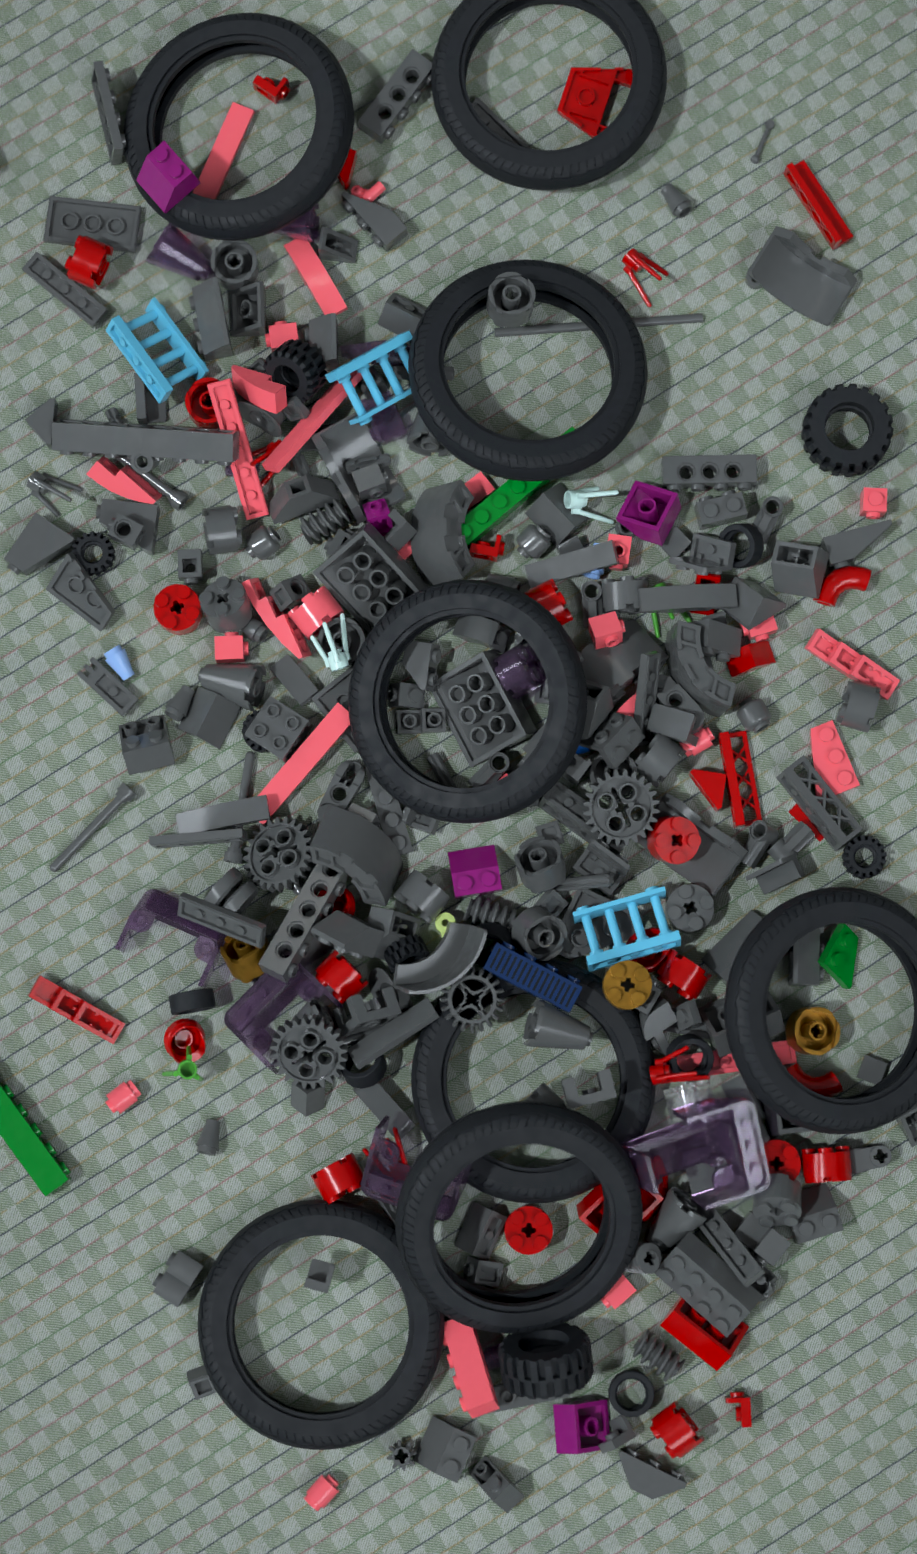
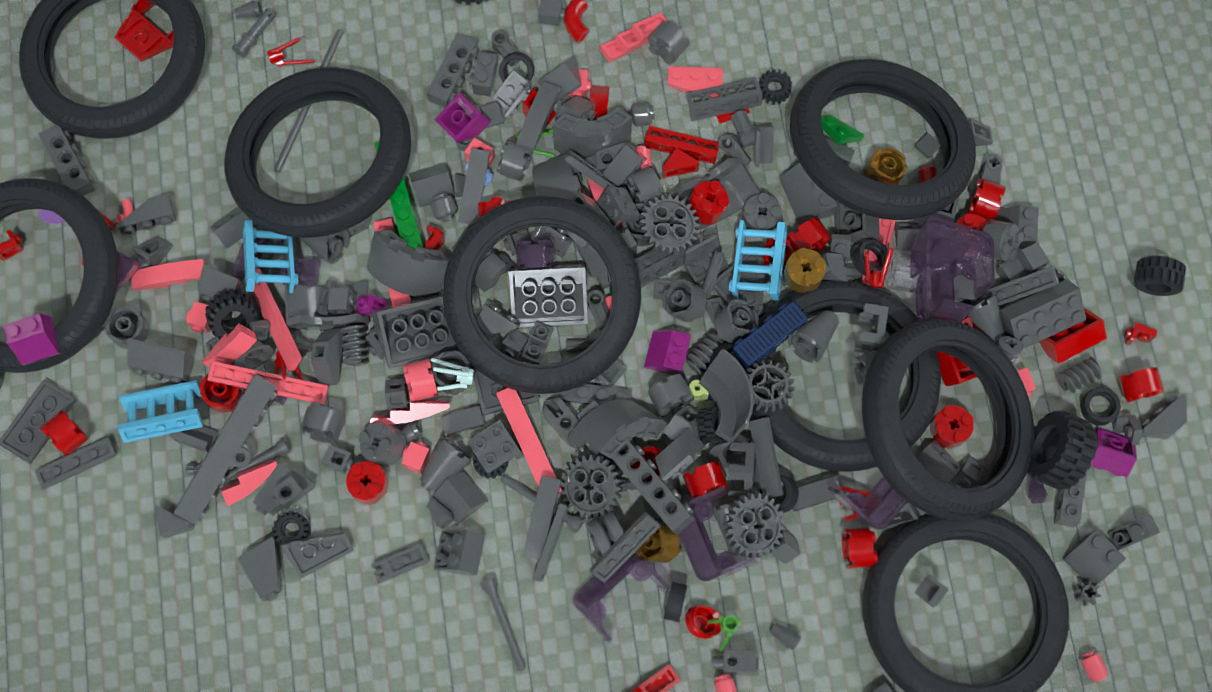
camera: 70 degrees left, 10 degrees down
dark grey plant [27,471,83,517] -> none
light blue cone [104,645,135,681] -> none
clear purple cone [145,222,212,282] -> none
coral tile [193,102,254,199] -> none
dark grey slope [229,281,267,337] -> none
dark grey head [245,525,281,560] -> none
dark grey panel [384,509,417,551] -> none
coral brick [443,1319,500,1419] -> none
dark grey brick [486,272,536,327] -> none
light aqua plant [564,487,619,524] -> none
dark grey piece [581,580,603,628] -> none
coral brick [588,611,626,650] -> none
dark grey slope [771,540,830,599] -> none
none -> dark grey pin [232,8,276,58]
none -> dark grey torso [712,651,759,676]
none -> black tyre [1133,256,1186,296]

